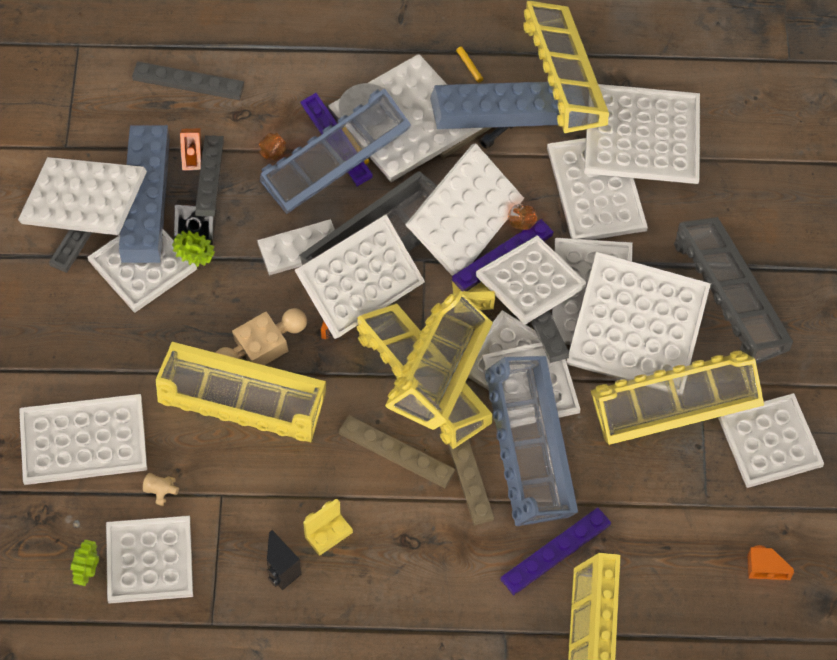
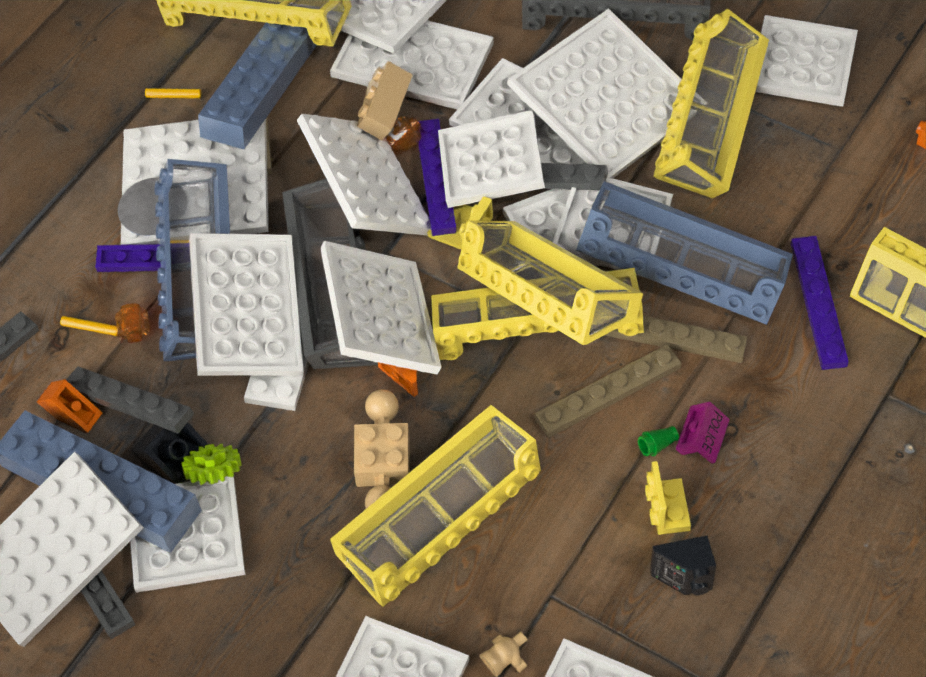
camera: 55 degrees left, 5 degrees down
black bar [479,127,513,149] -> none
none -> yellow piece [60,316,120,336]
none -> white plate [189,233,303,376]
none -> tan wedge [357,61,413,140]
none -> green cone [638,426,679,457]
none -> magenta panel [676,402,730,464]

